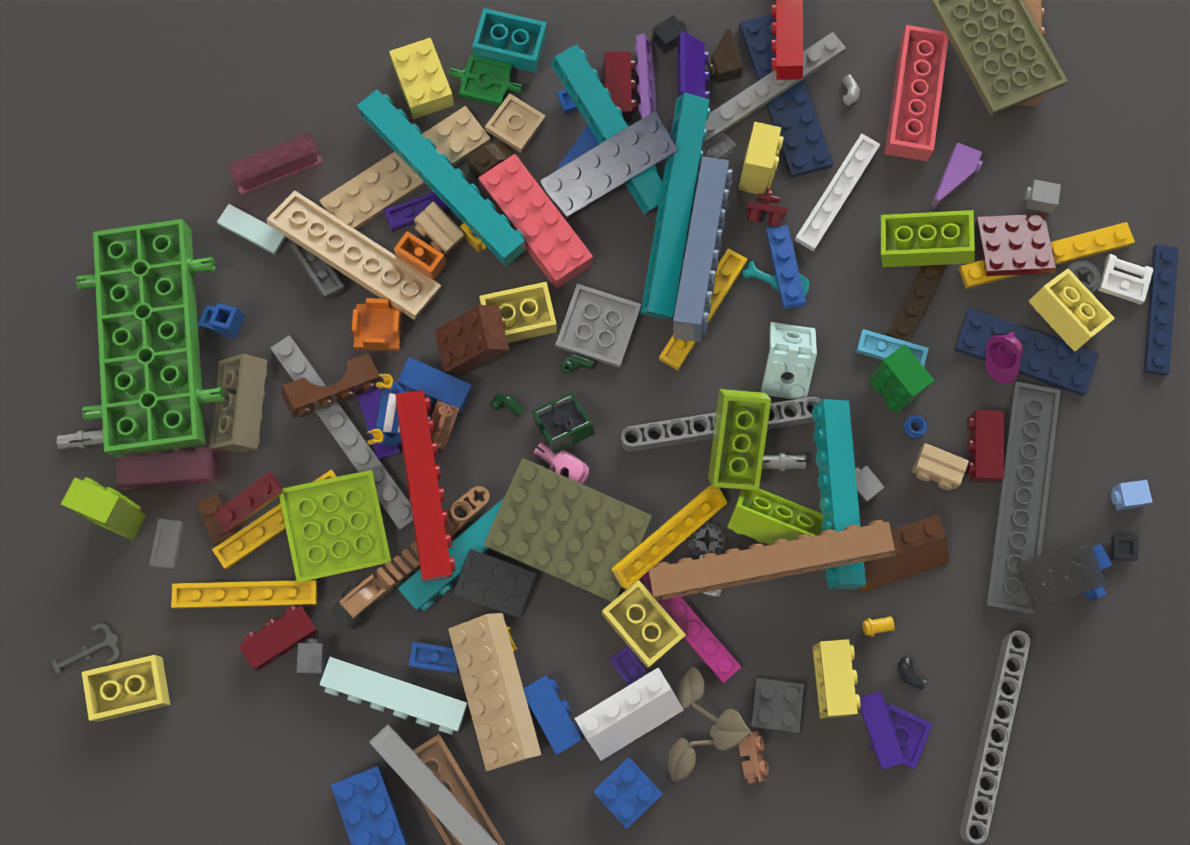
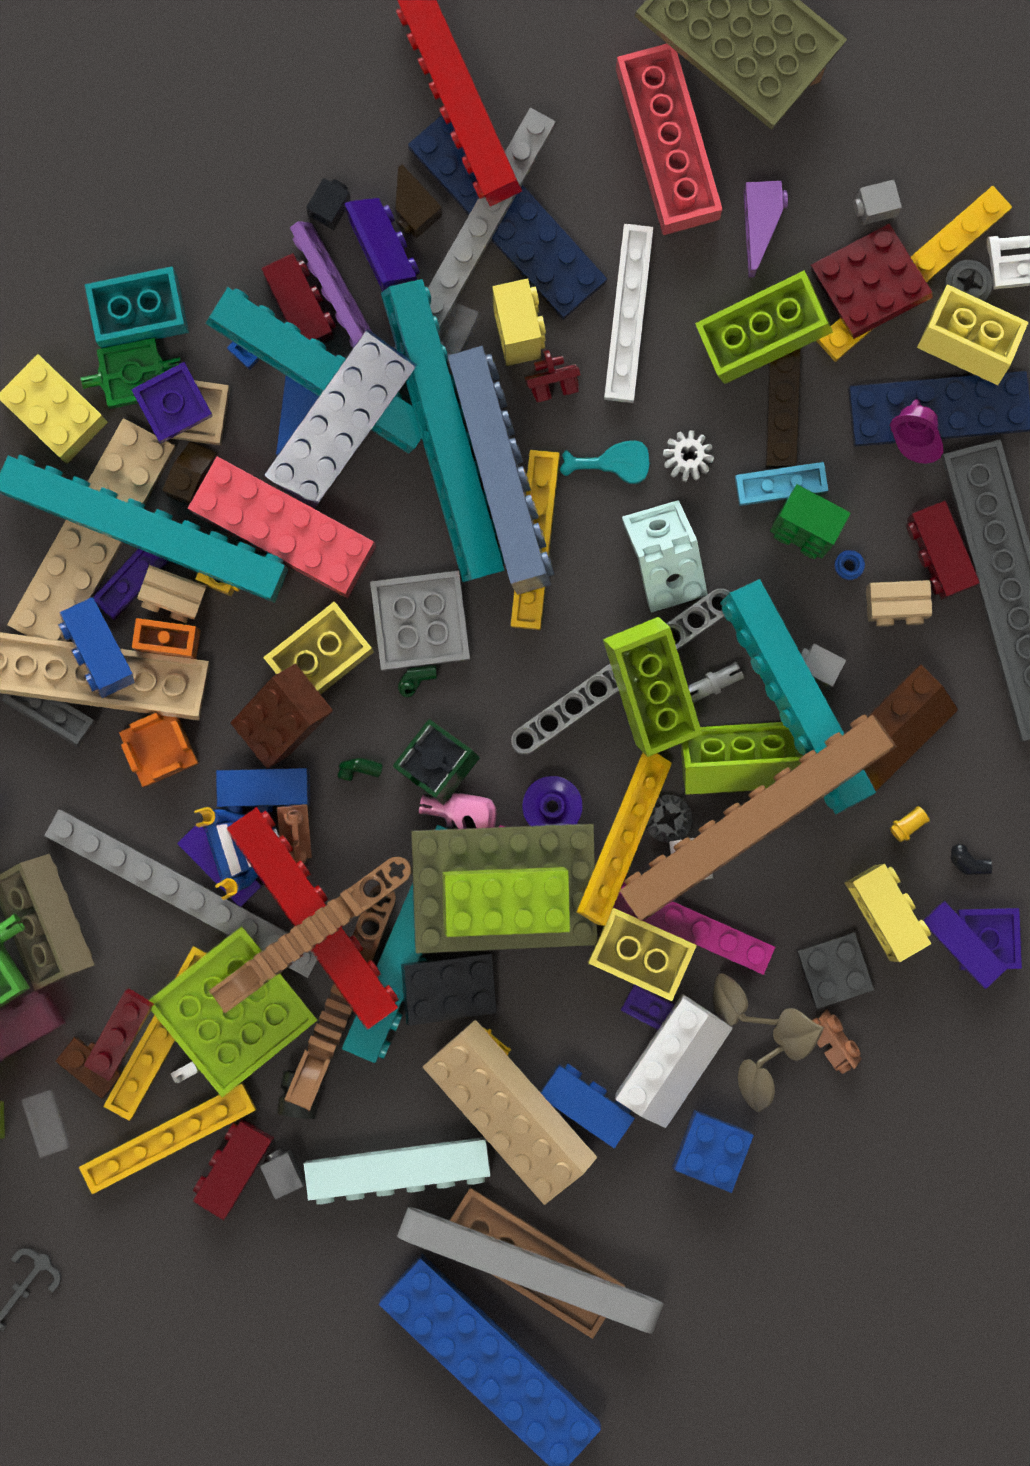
camera: 20 degrees left, 10 degrees up
light yellow brick [82,655,171,722] -> none
reddish brown arch [281,353,380,418] -> none
blue plate [409,642,458,674] -> none
blue plate [765,225,806,309] -> none
light grey arm [842,74,860,106] -> none
none -> blue brick [58,597,135,698]
none -> dark purple plate [131,362,213,444]
none -> white tile [170,1061,200,1084]
none -> medium nougat piece [209,857,412,1013]
none -> lime brick [442,867,570,937]
none -> dark purple dish [522,776,582,826]
none -> white gear [663,430,714,482]

